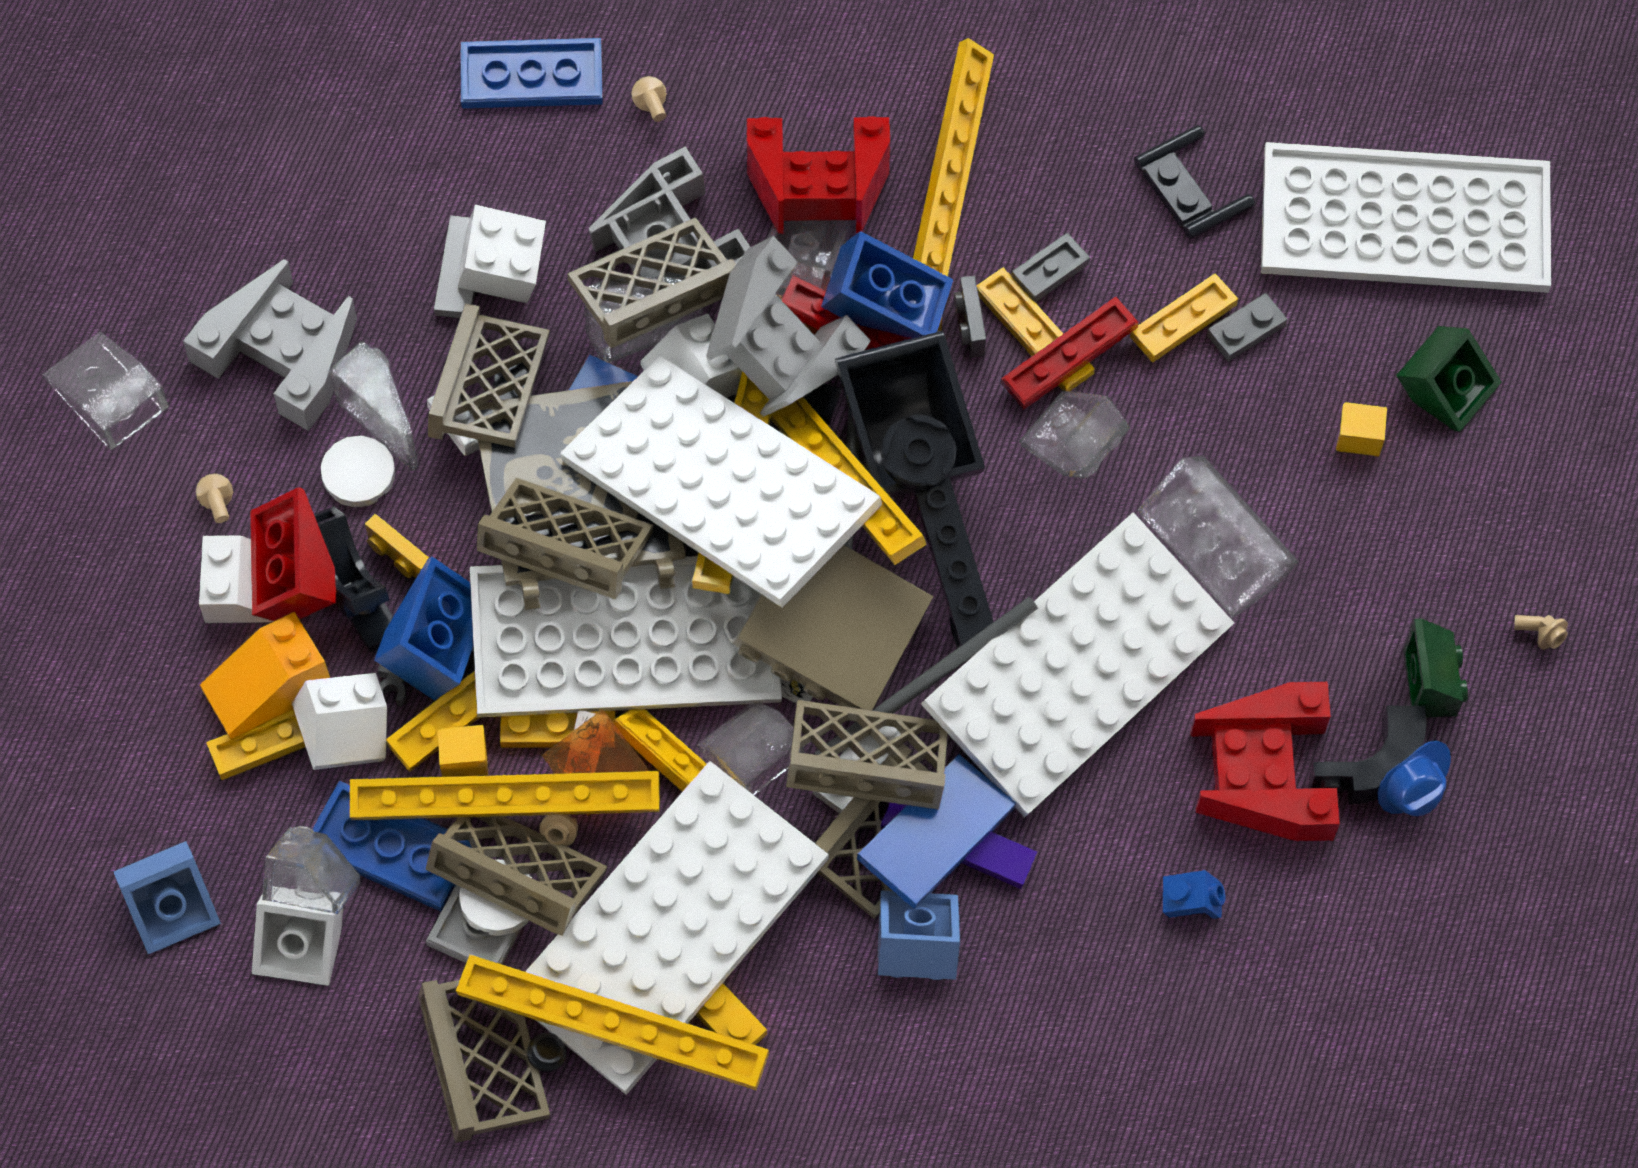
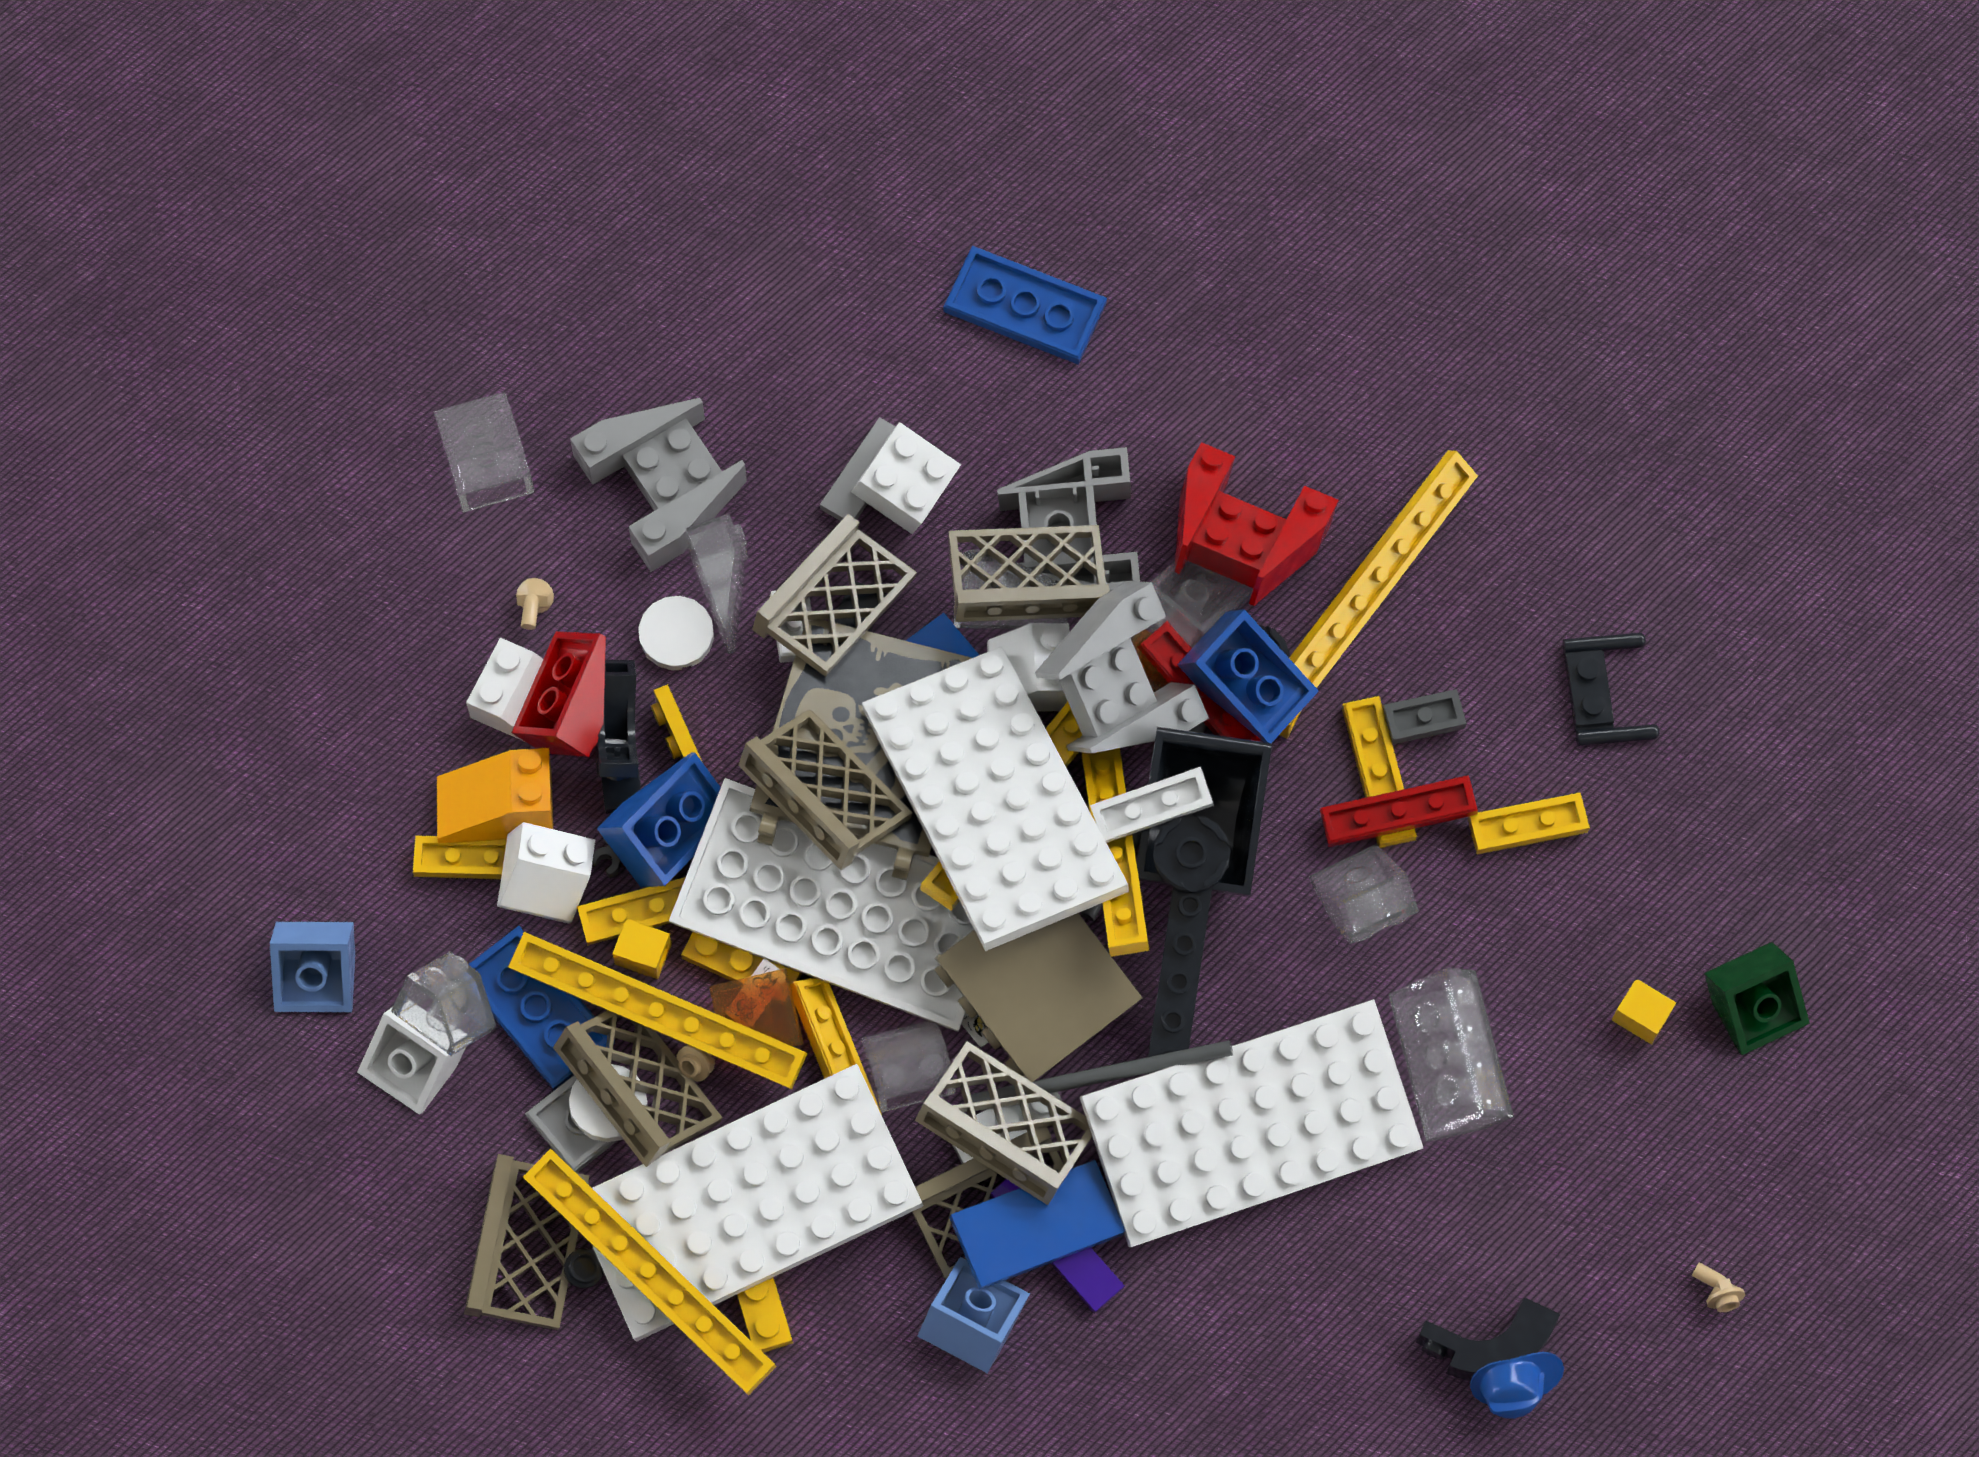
camera: 25 degrees right, 5 degrees up
tan plate [631,76,667,122] -> none
black tile [803,384,841,425] -> none
plate [954,276,986,358] -> none
blue bracket [1163,870,1225,919] -> none
red wedge [1190,682,1340,841] -> none
plate [1207,293,1288,362] -> none
white plate [1261,142,1551,293] -> none
dark green slope [1403,619,1468,718] -> none
none -> white plate [1090,767,1214,843]

